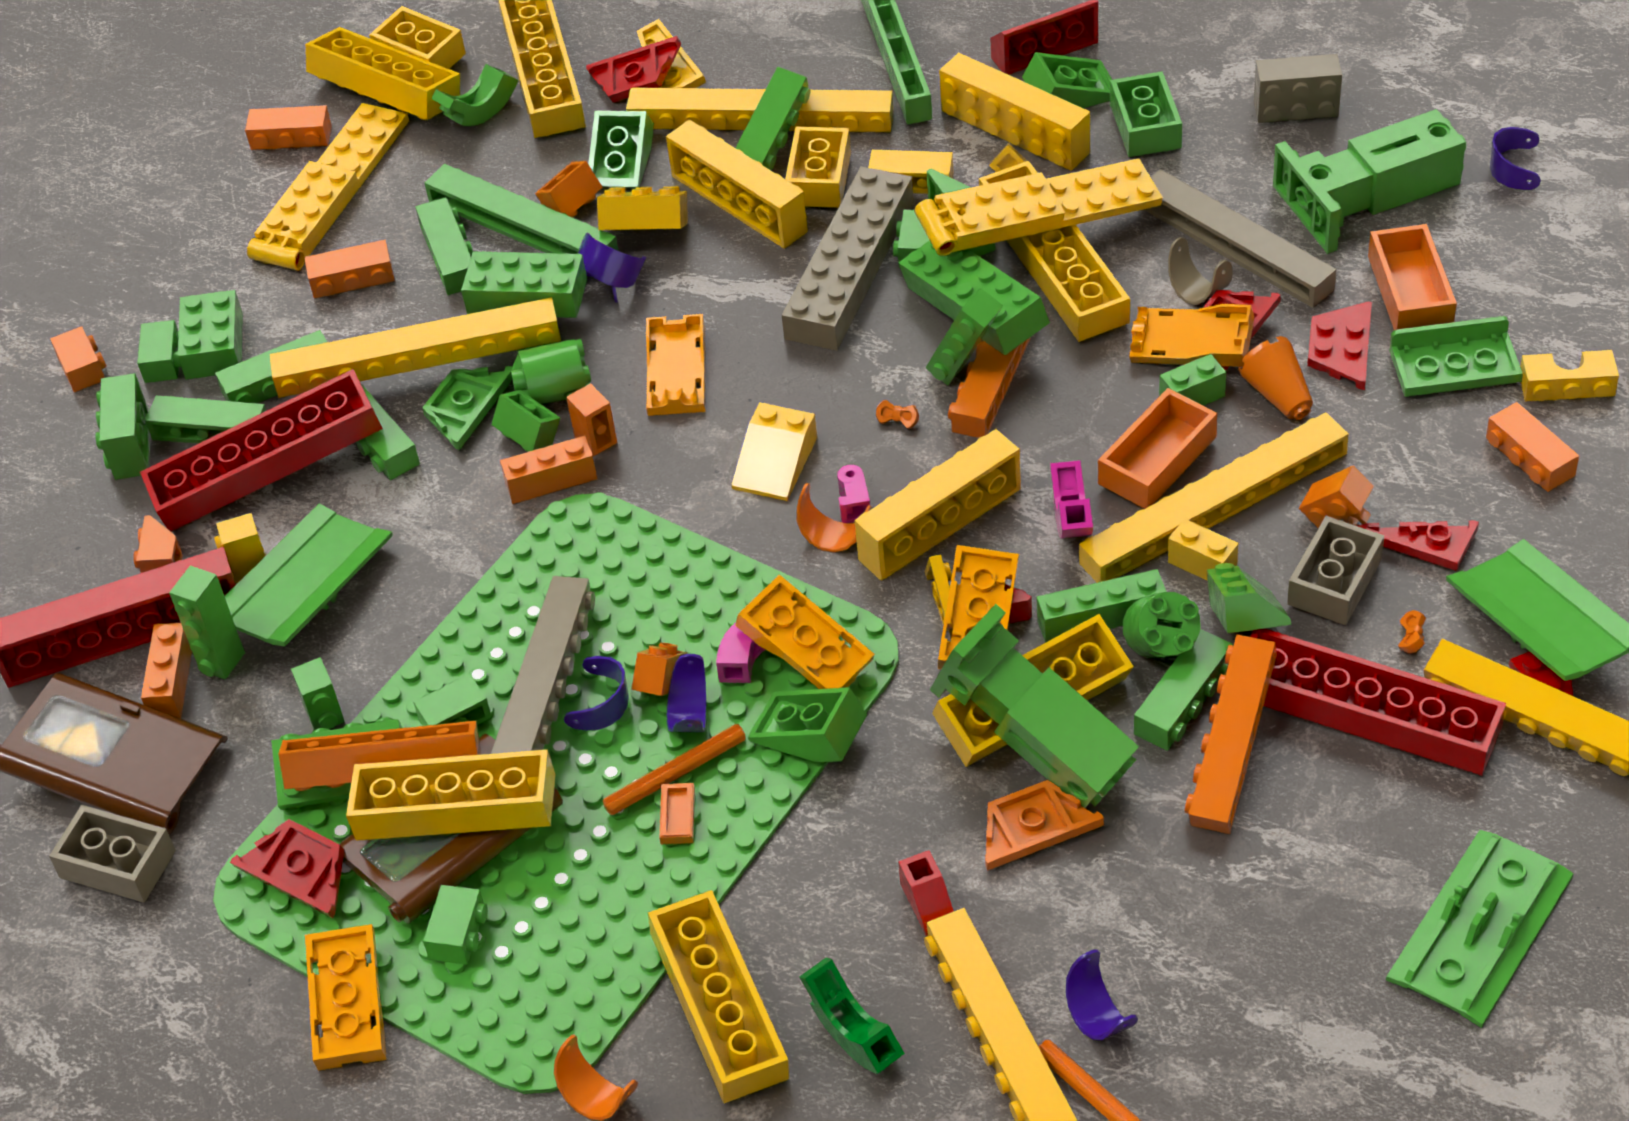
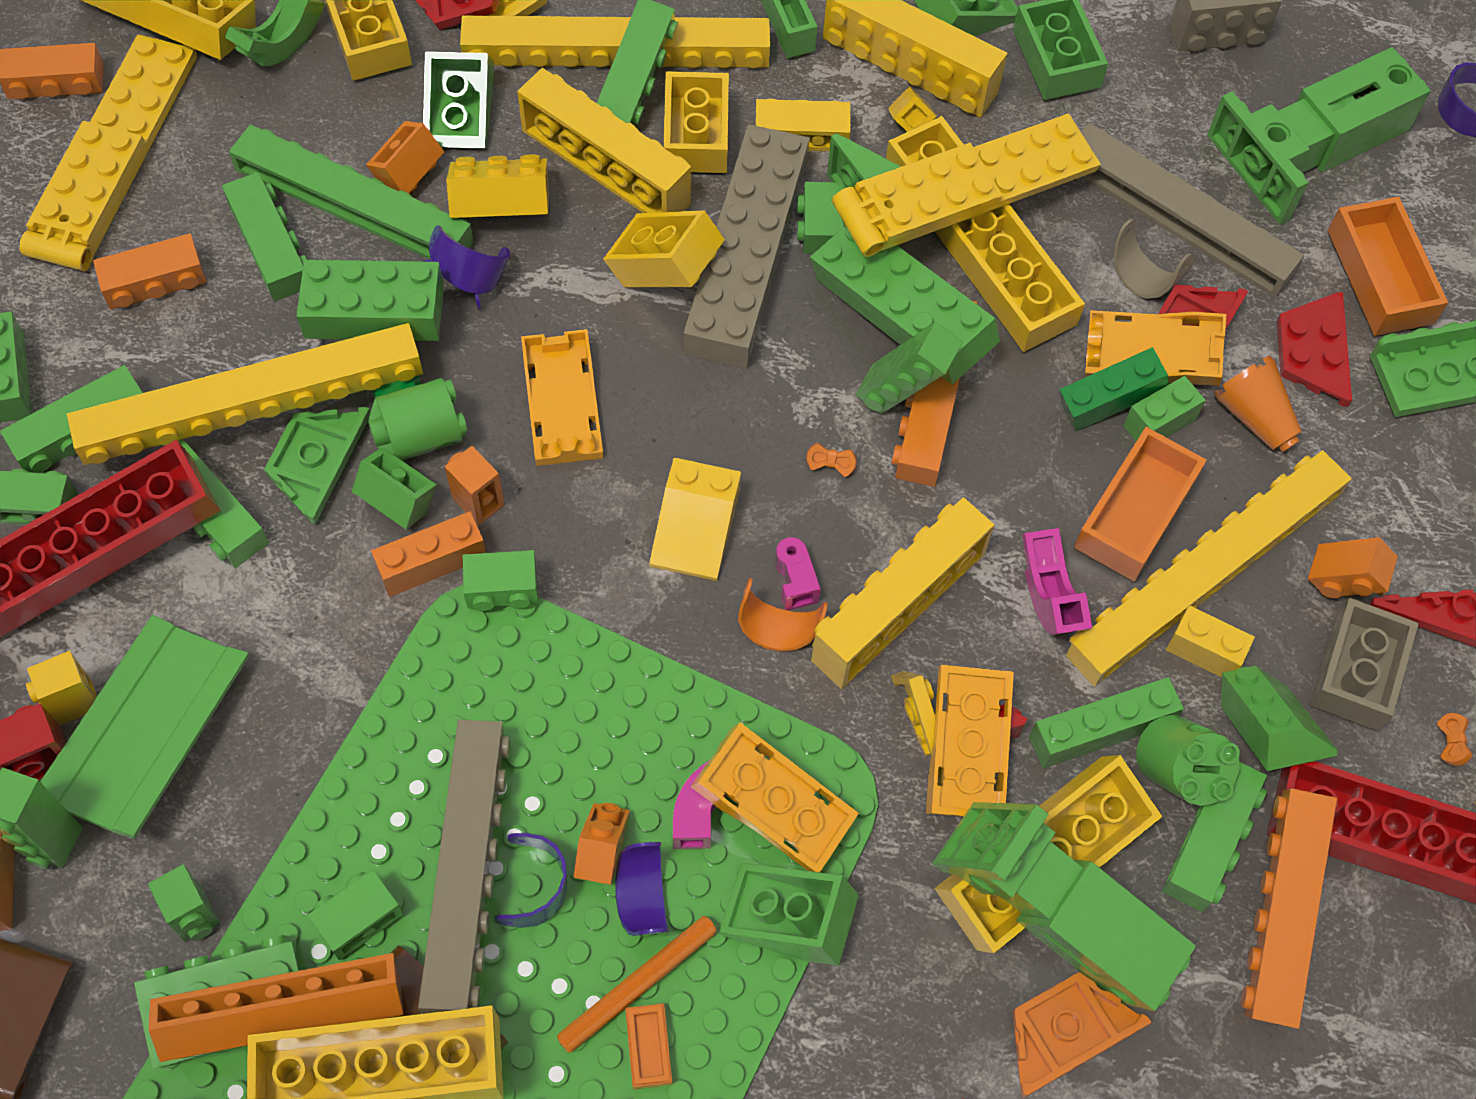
camera: 15 degrees left, 15 degrees up
none -> bright green brick [463,550,538,611]
none -> yellow brick [603,210,725,287]
none -> green brick [1059,347,1168,432]

